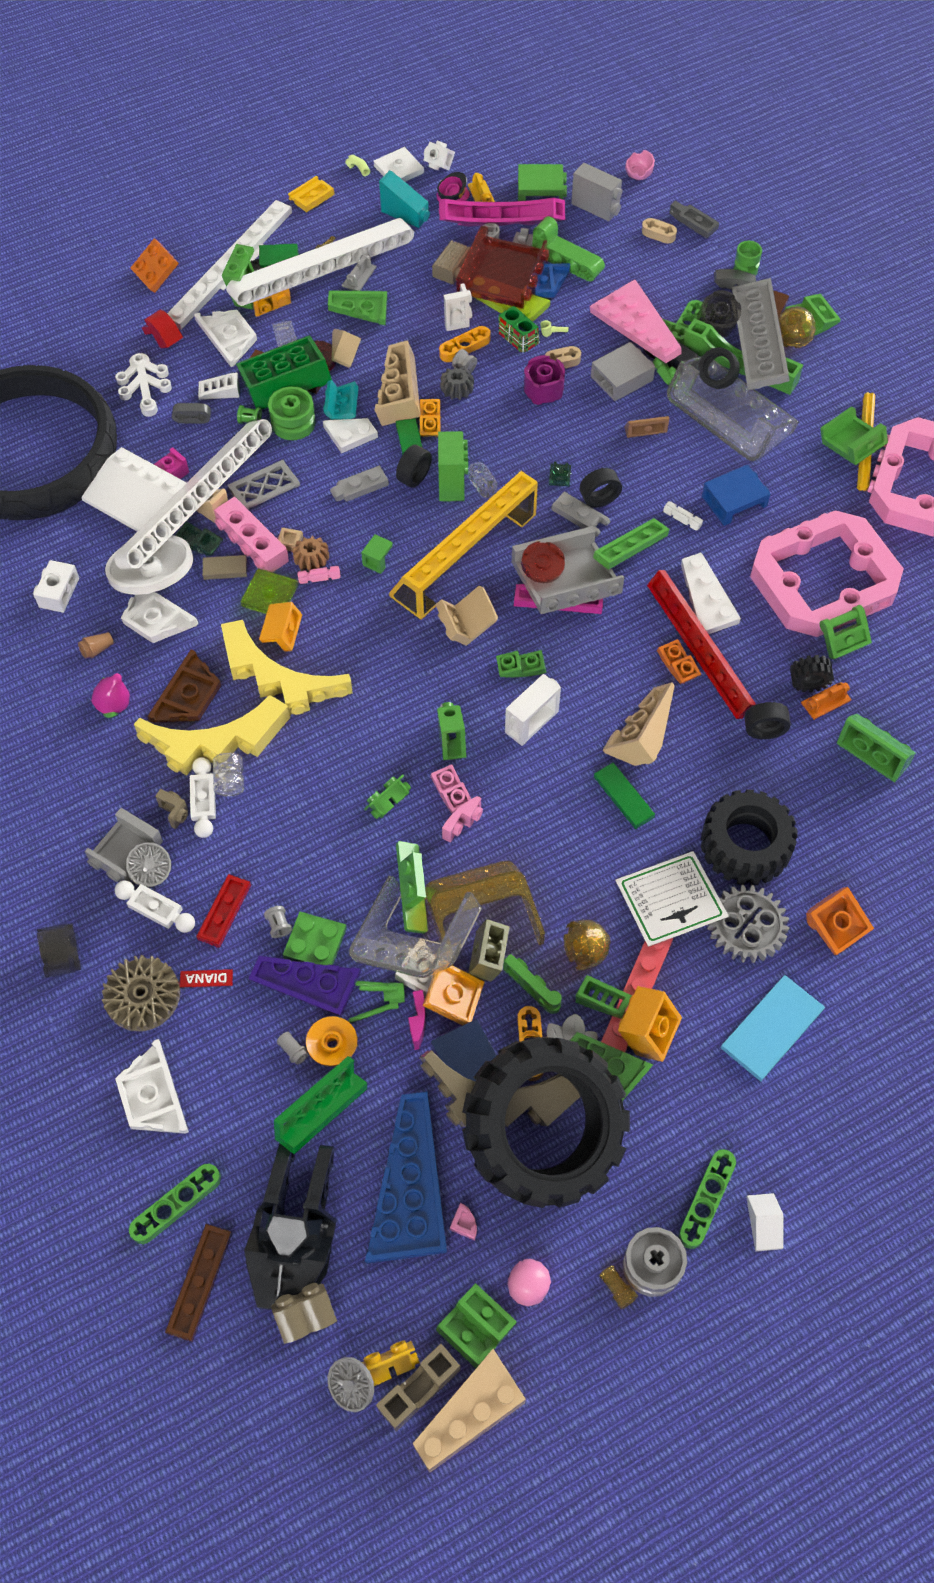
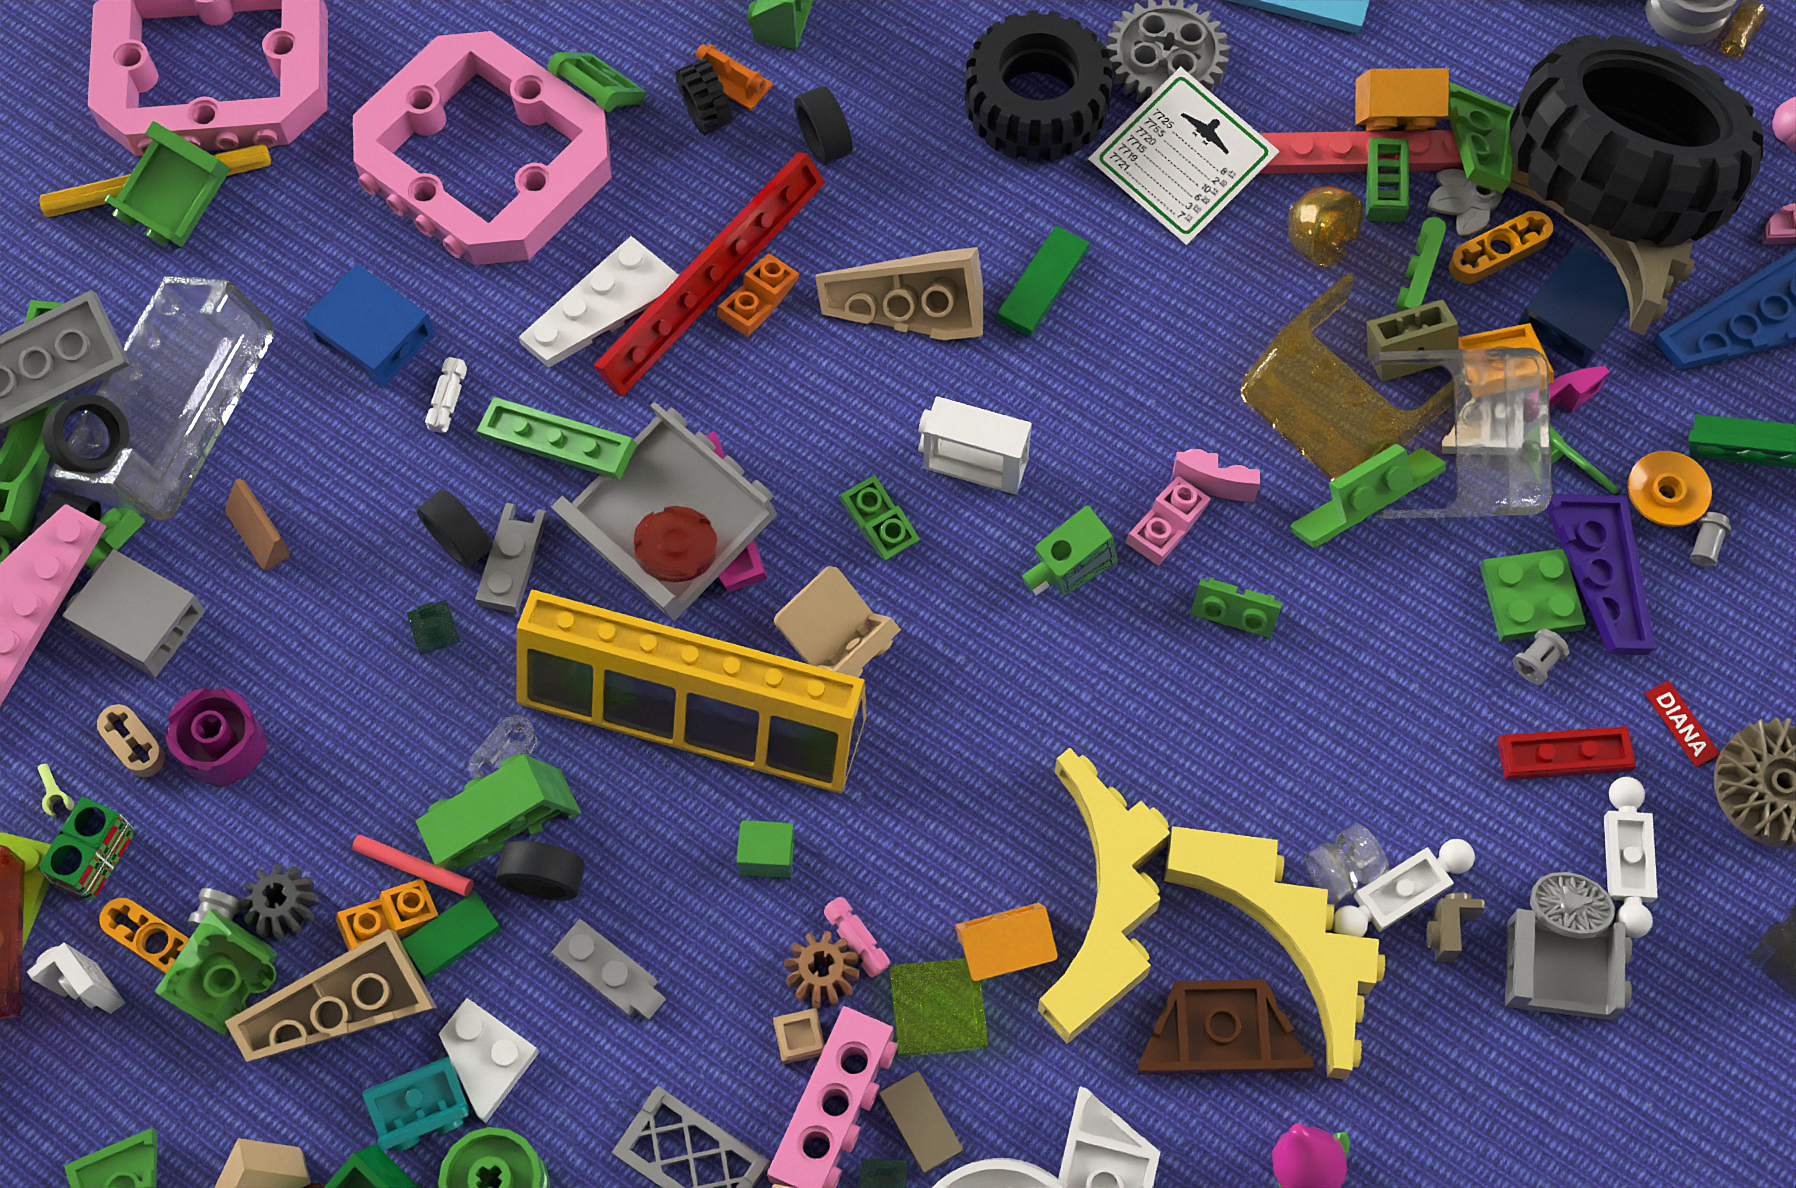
camera: 115 degrees left, 5 degrees up
none -> bright green slope [155,909,278,1036]
none -> coral bar [352,834,474,897]

